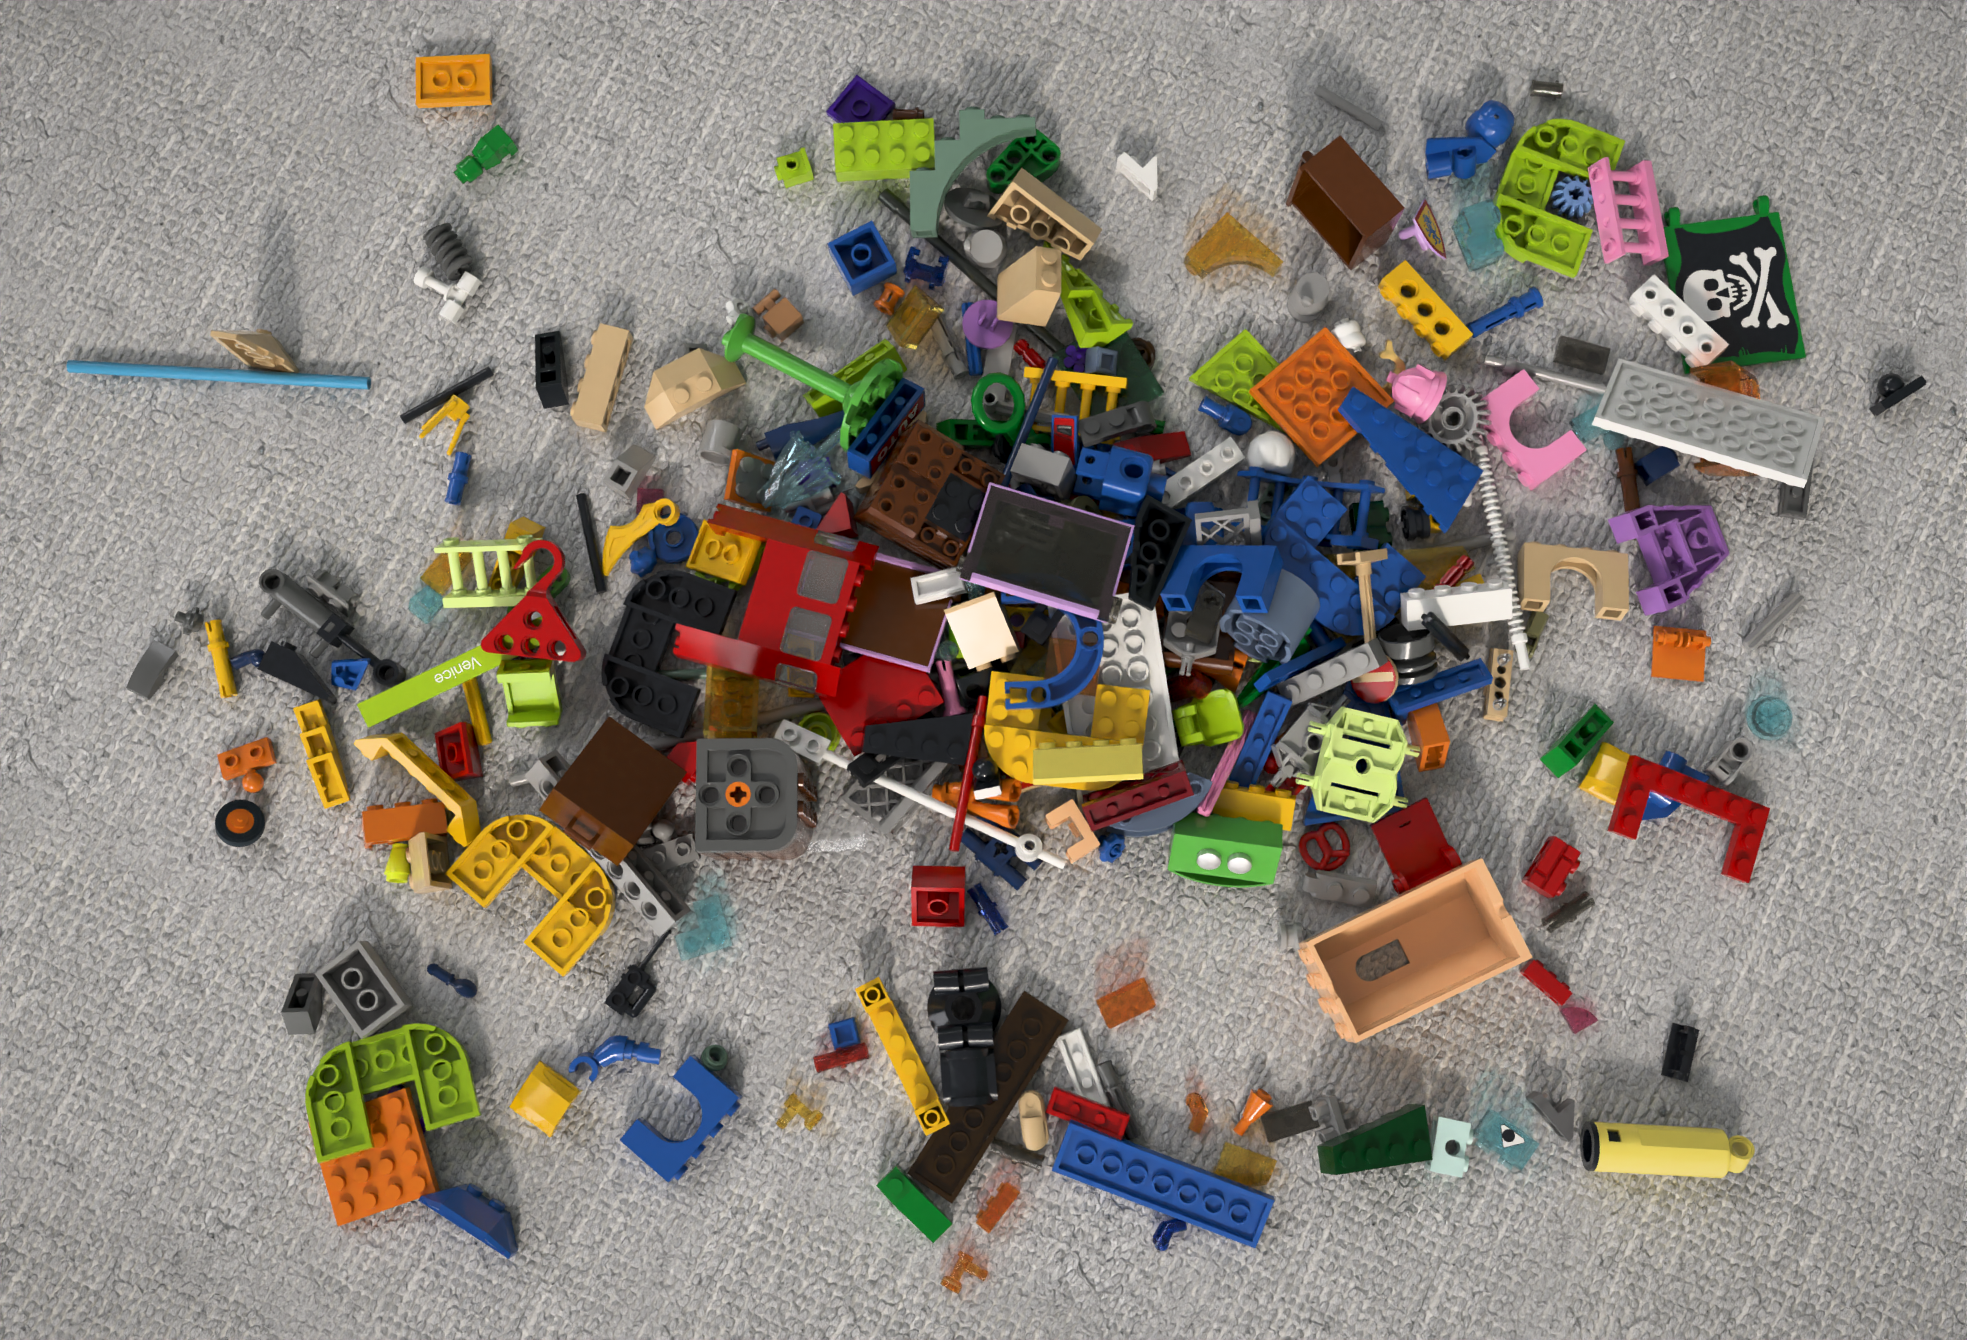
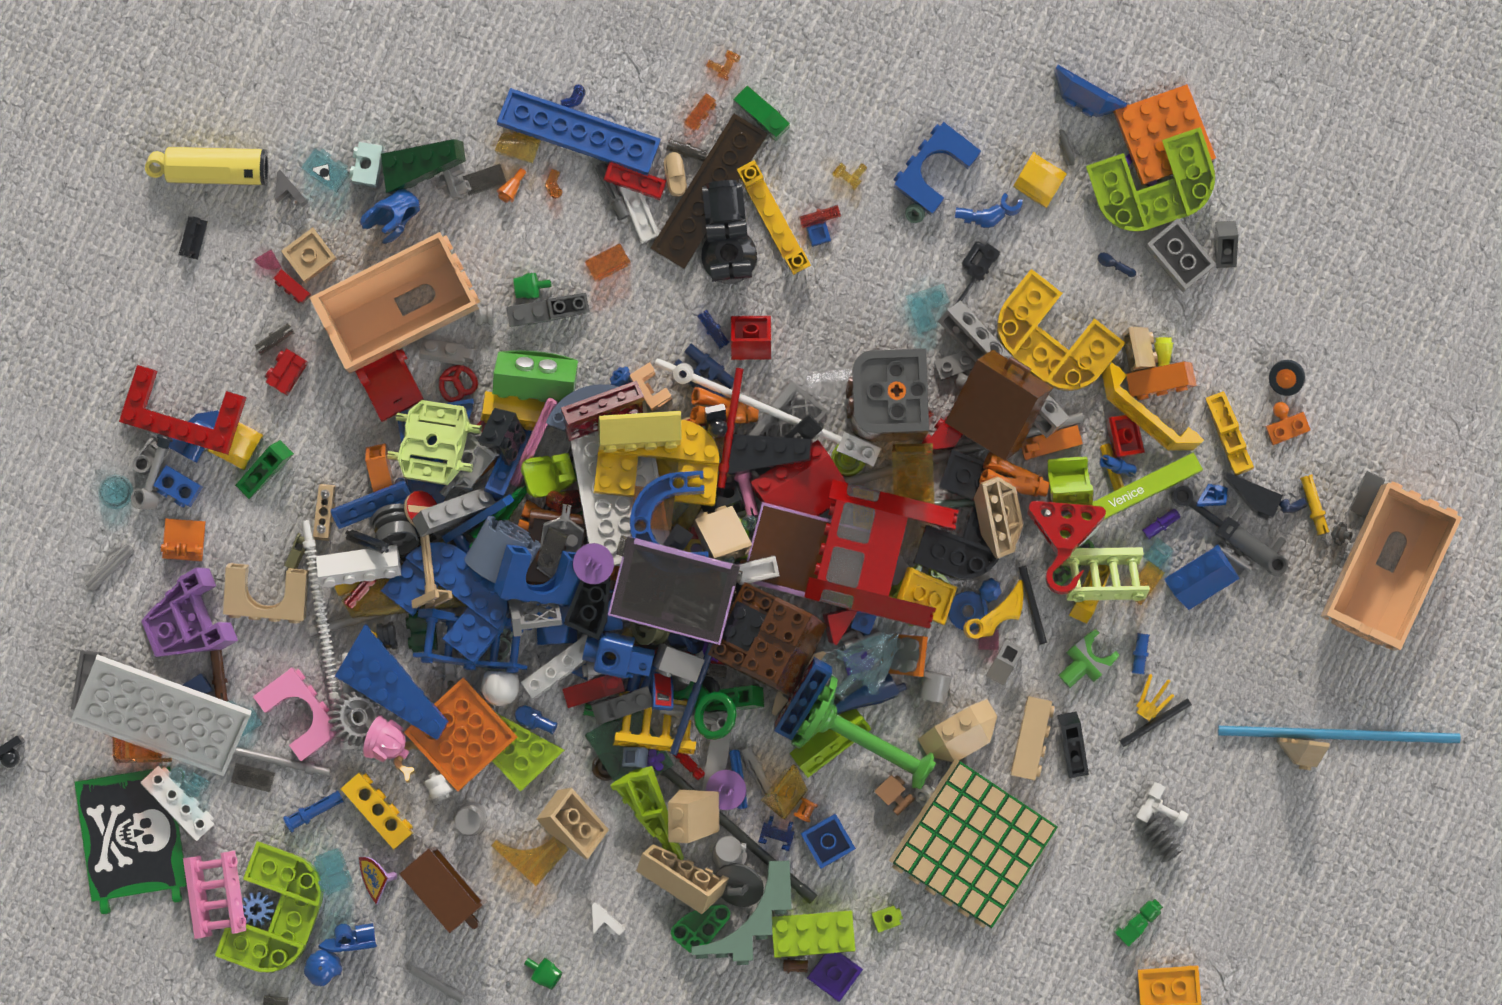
camera: 175 degrees right, 5 degrees up
none -> light grey piece [131,435,173,510]
none -> blue brick [153,465,203,508]
none -> clear light blue plate [169,767,211,797]
none -> tan plate [281,227,337,283]
none -> blue hair [360,189,420,244]
none -> black bracket [478,408,526,466]
none -> dark grey slope [506,293,590,327]
none -> green piece [513,273,552,299]
none -> green piece [524,958,563,990]
none -> tan slope [537,788,609,859]
none -> medium lavender piece [573,543,614,584]
none -> tan panel [889,759,1058,929]
none -> tan wedge [974,477,1023,559]
none -> orange piece [979,452,1050,497]
none -> orange hinge [1021,425,1083,461]
none -> bright green connector [1058,629,1120,688]
none -> dark grey piece [1059,129,1075,166]
none -> blue pin [1100,455,1137,477]
none -> dark purple axle [1142,508,1181,540]
none -> blue slope [1164,545,1240,610]
none -> light nougat panel [1321,481,1462,651]

